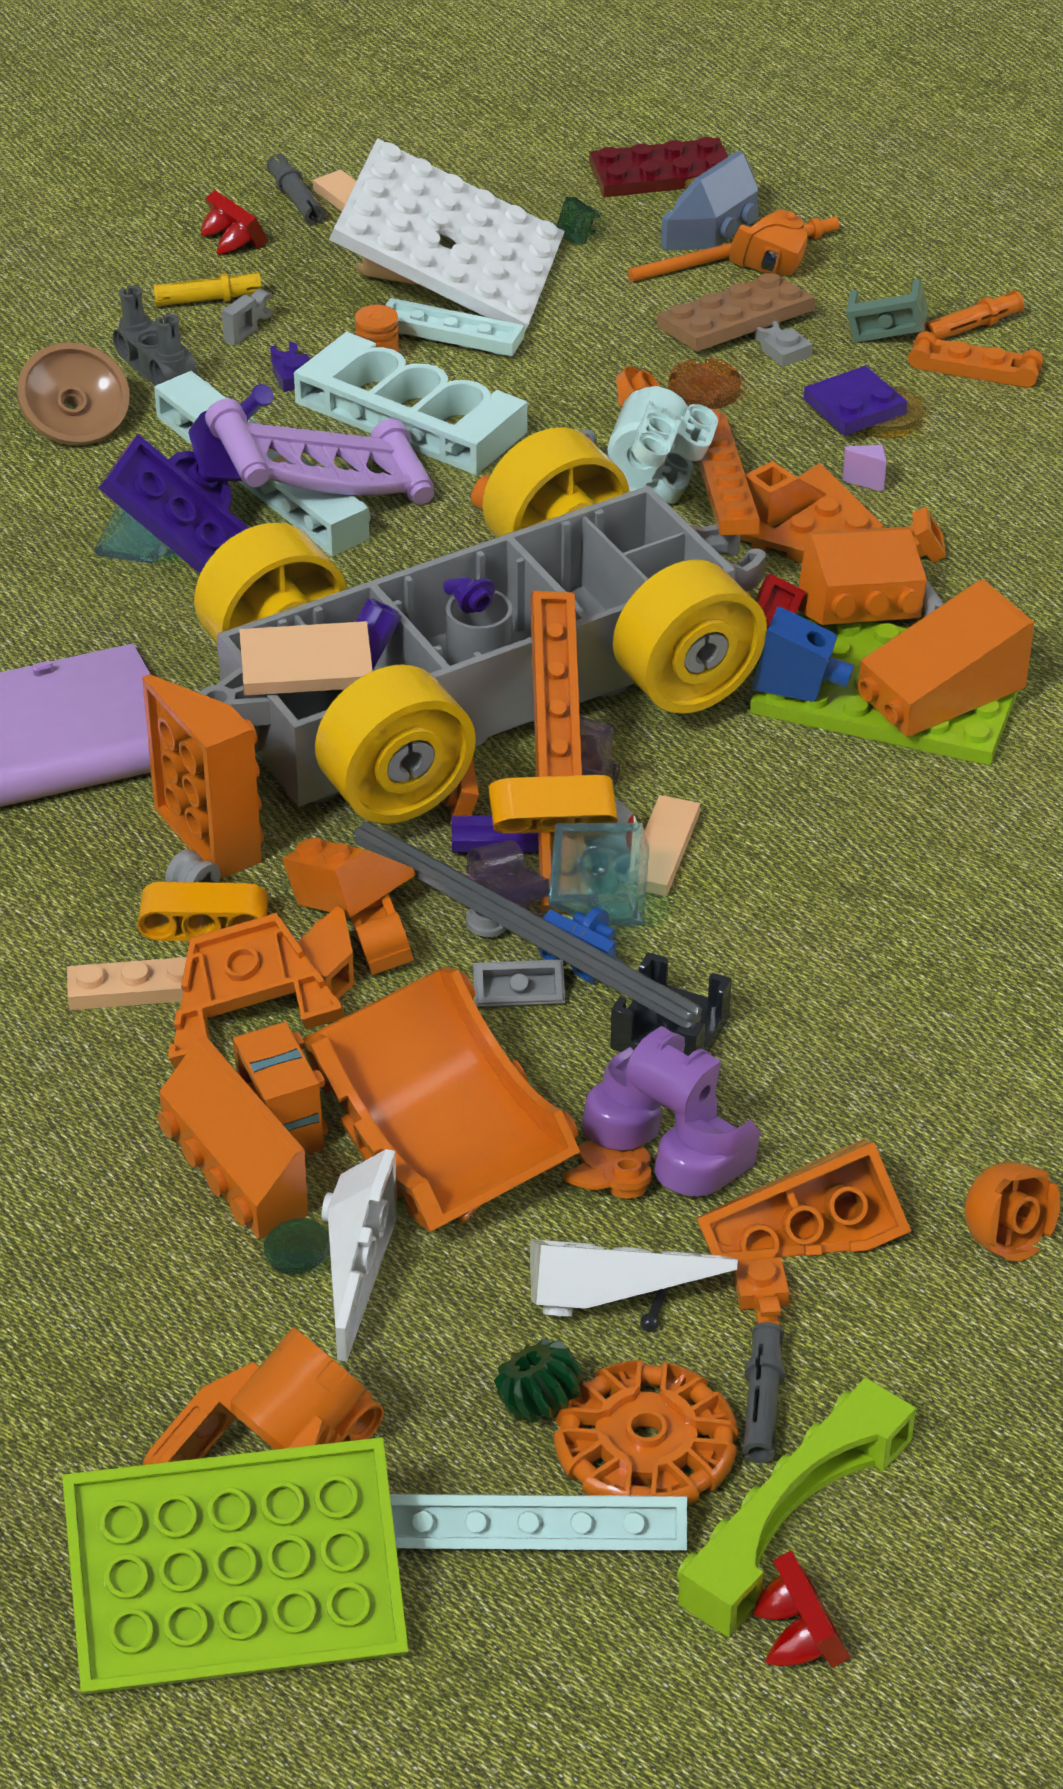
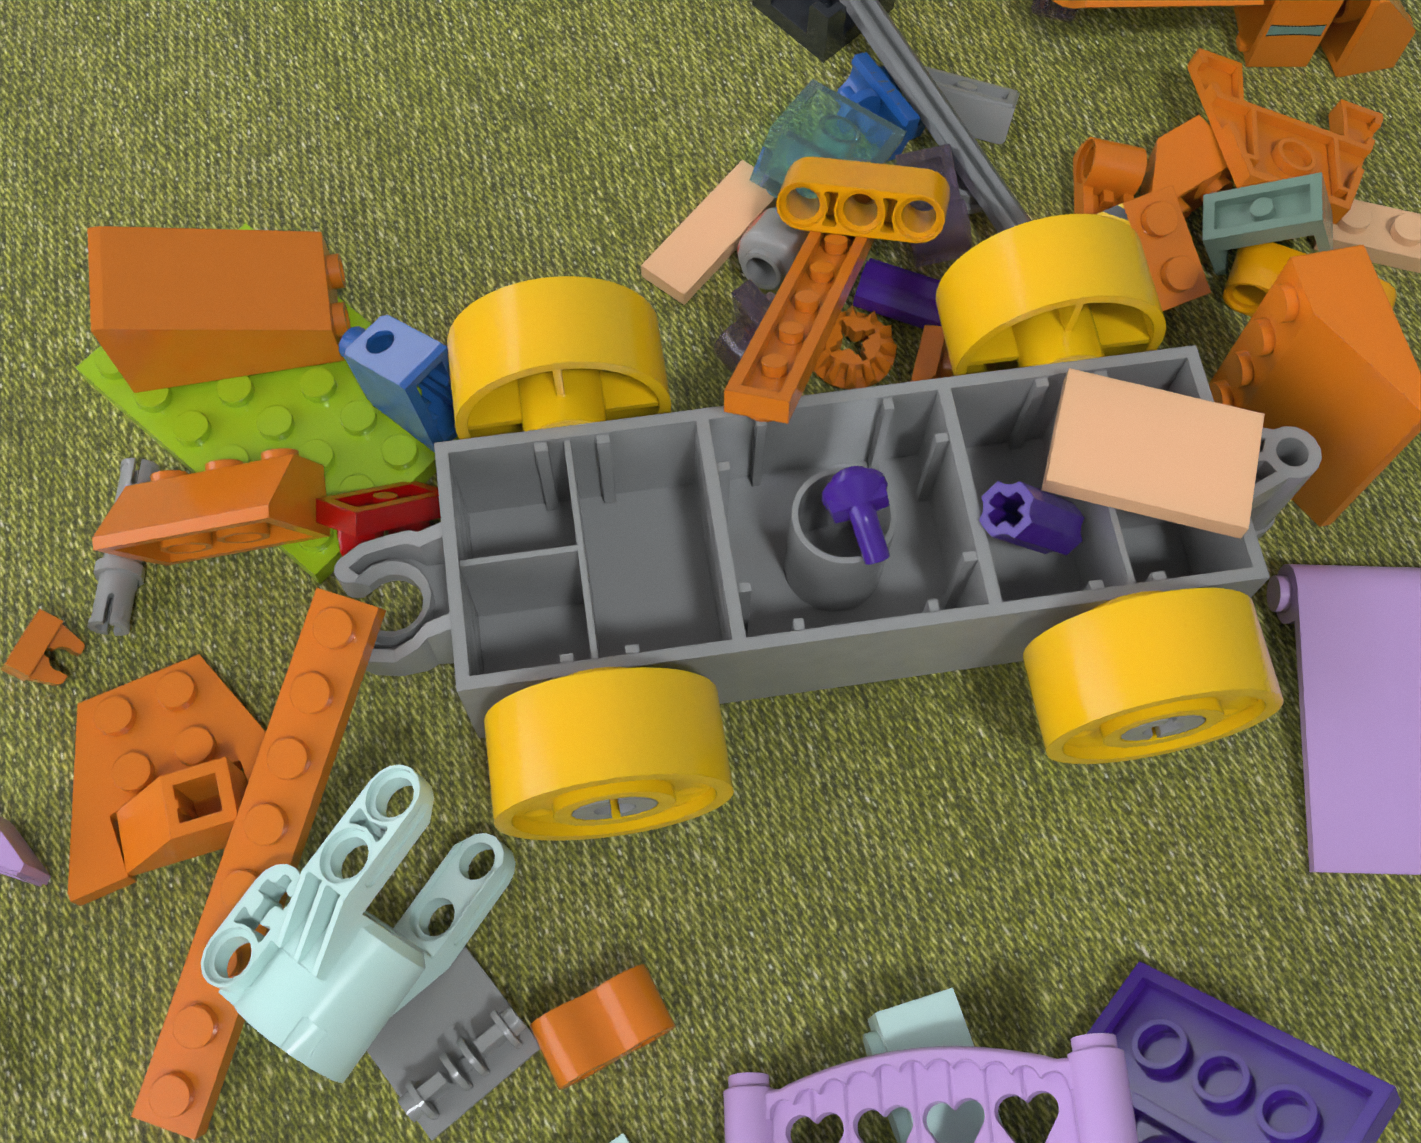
camera: 160 degrees left, 25 degrees up
none -> sand green panel [1203,172,1333,276]

